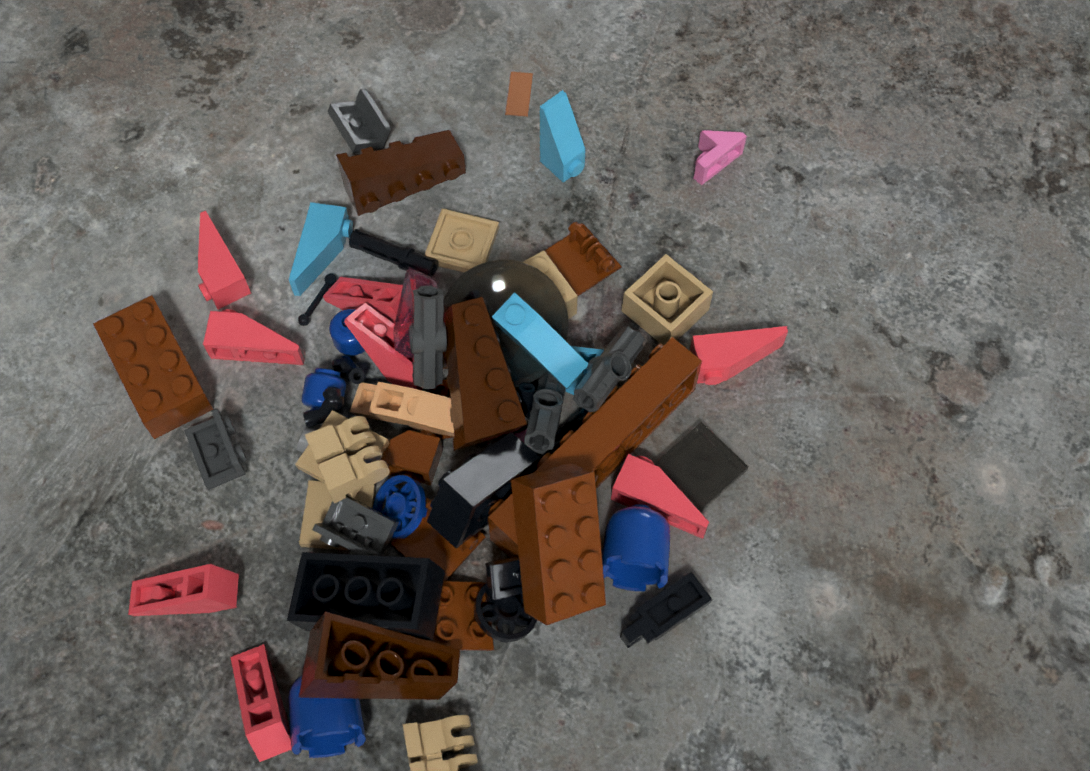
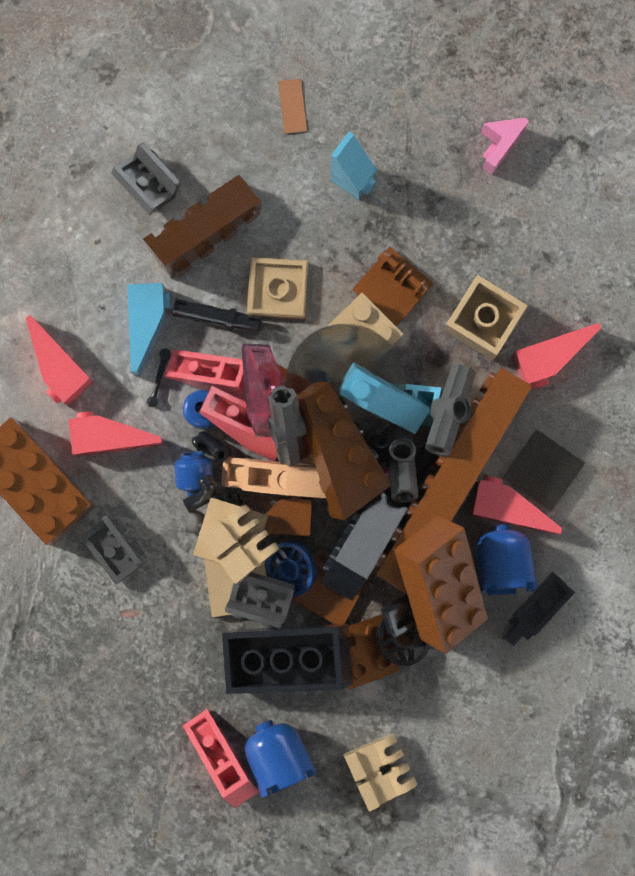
camera: 10 degrees left, 20 degrees up
coral slope [128,564,239,616] -> none
reddish brown wedge [299,612,460,700] -> none

